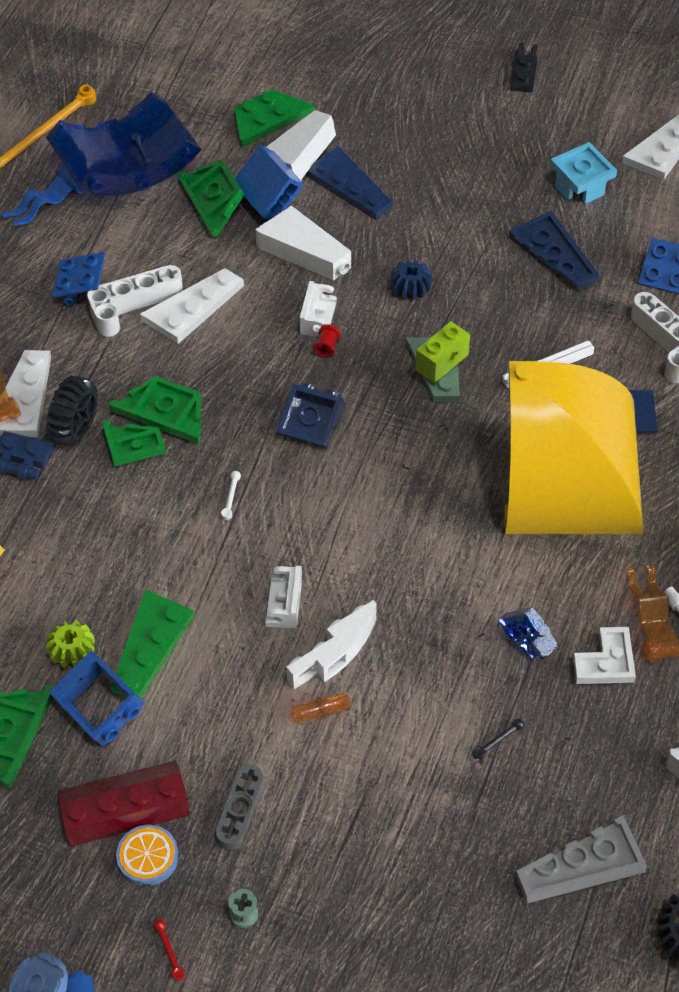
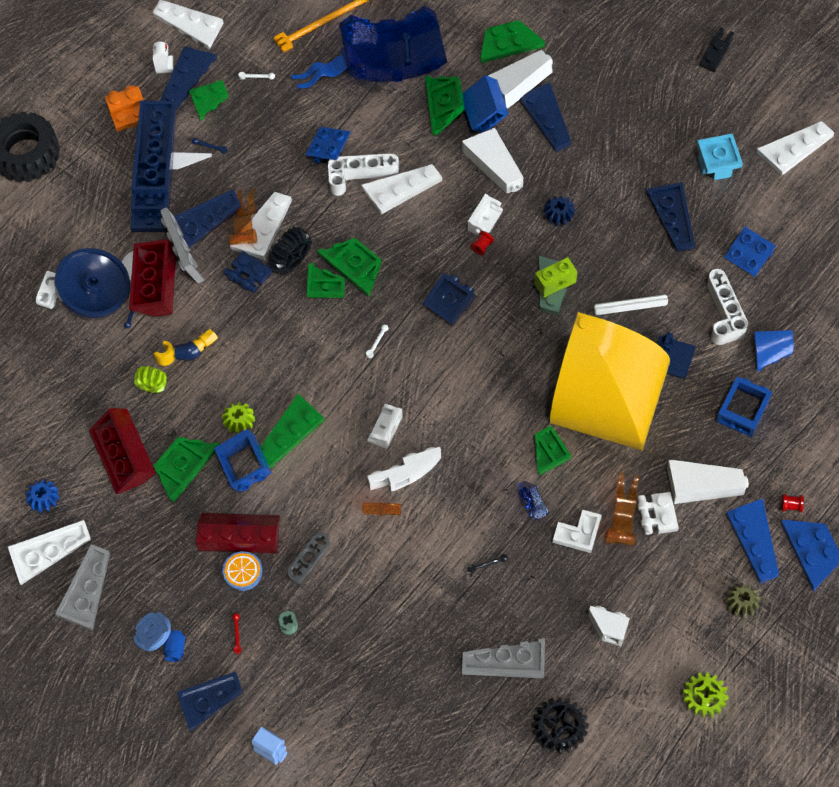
camera: 20 degrees right, 10 degrees up
none -> green wing [535,425,572,476]

